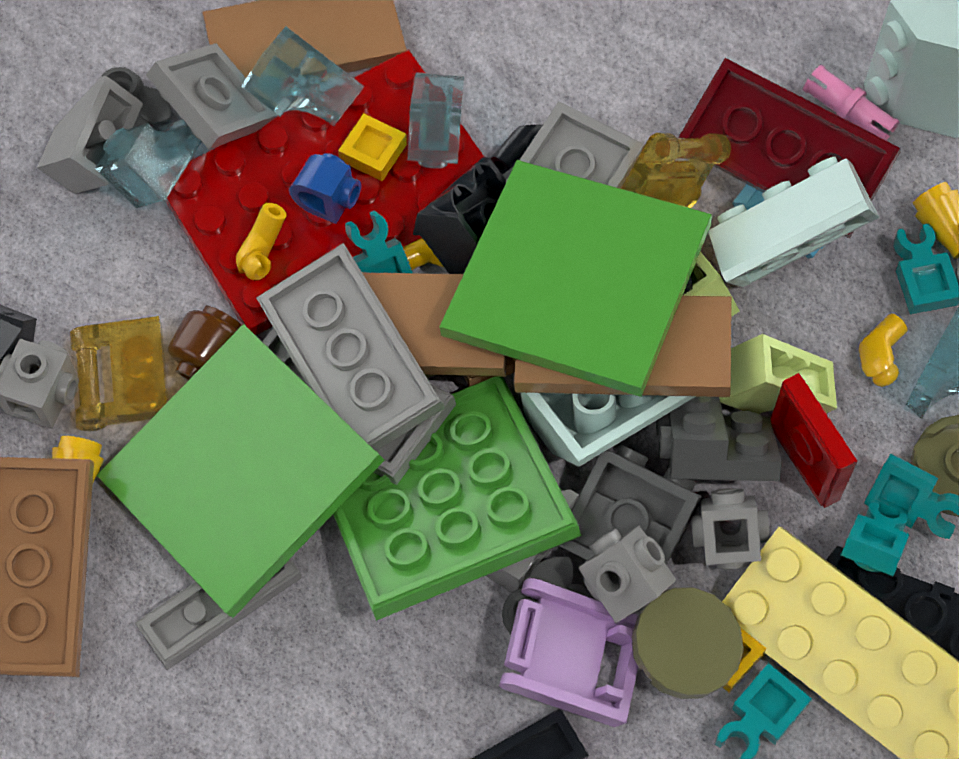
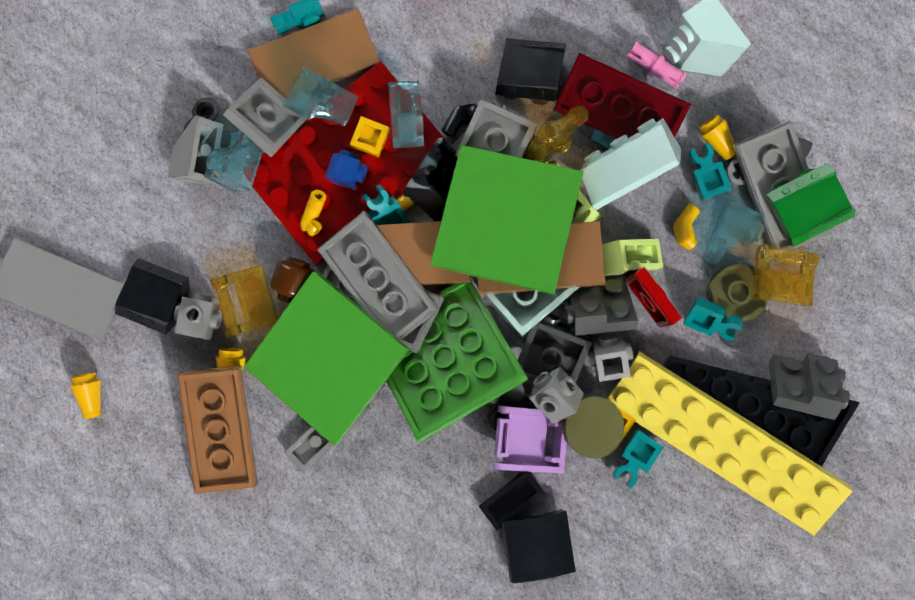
camera: 10 degrees left, 20 degrees up
teal plate [841,501,910,576] -> none
none -> black slope [495,38,566,105]

